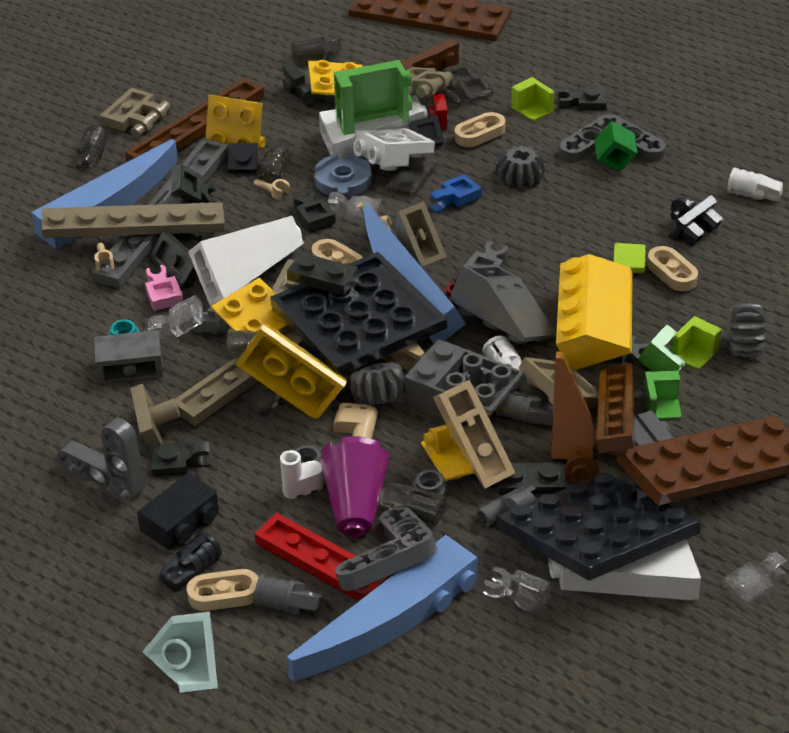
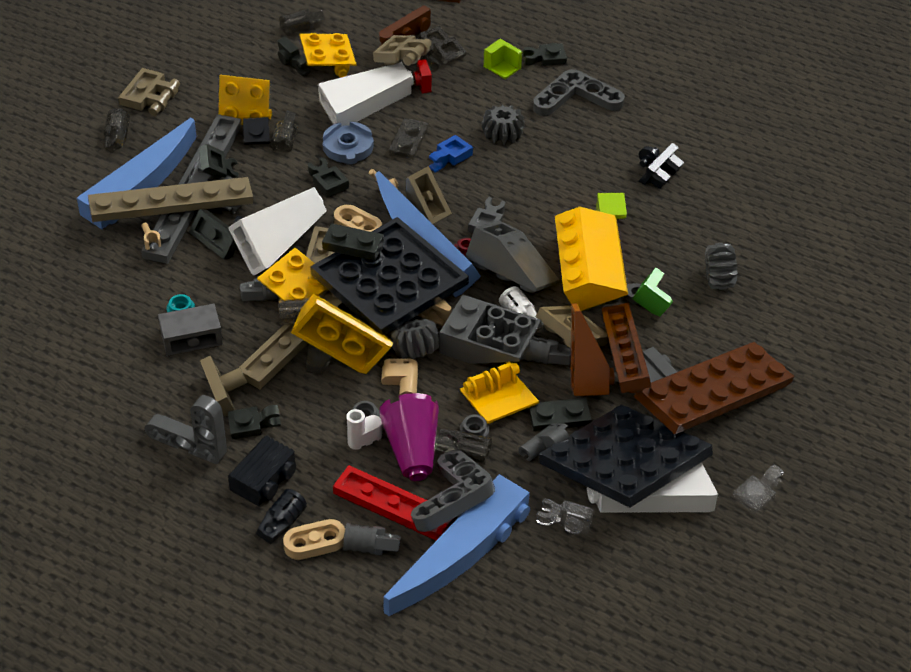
camera: 10 degrees left, 5 degrees up
reddish brown plate [125,78,264,162] -> none
light aqua slope [142,612,218,693] -> none
bright pink plate [145,265,184,311] -> none
clear plate [147,295,203,339] -> none
tan hand [254,179,290,200] -> none
clear plate [328,192,381,223] -> none
bright green panel [334,60,412,135] -> none
white plate [353,128,435,170] -> none
black plate [409,115,445,146] -> none
tan slope [433,380,515,489] -> none
tan plate [455,112,505,147] -> none
reddish brown plate [564,451,599,484] -> none
green brick [595,121,637,171] -> none
bright green panel [643,371,681,420] -> none
tan plate [647,246,698,291] -> none
lime panel [672,316,722,370] -> none
white hinge [727,168,783,202] -> none

